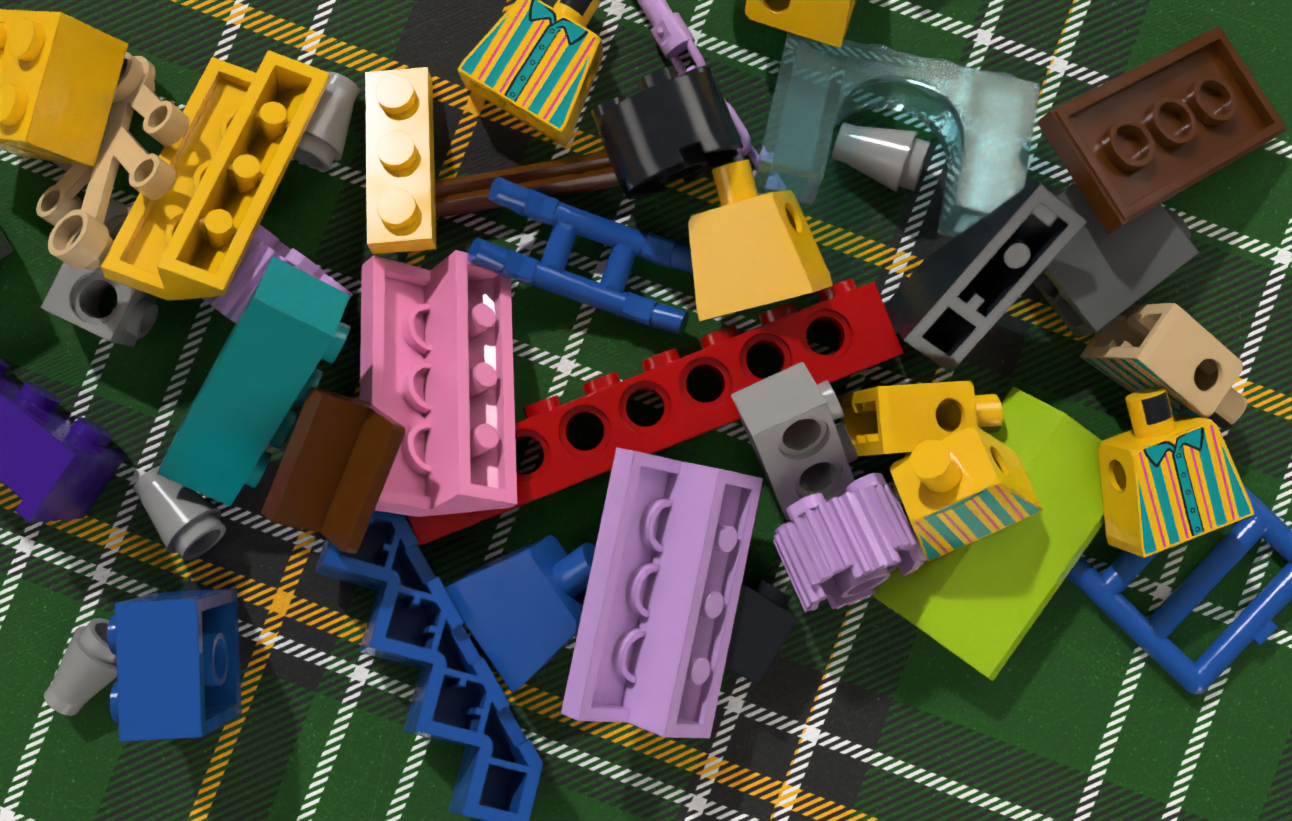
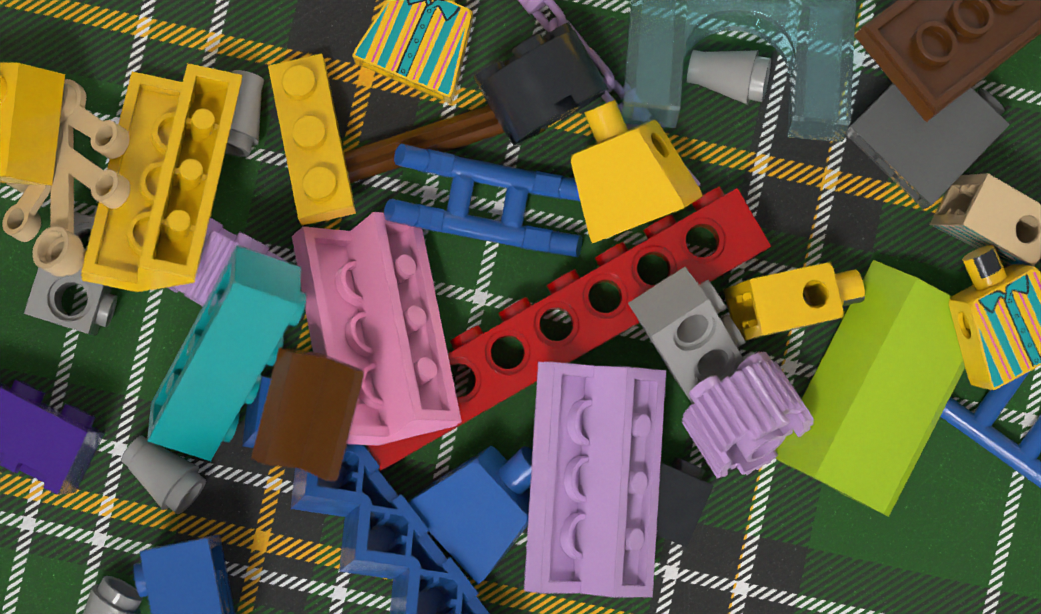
camera: 15 degrees left, 0 degrees up
black slope [884,180,1087,373] -> none
yellow torso [889,426,1043,562] -> none

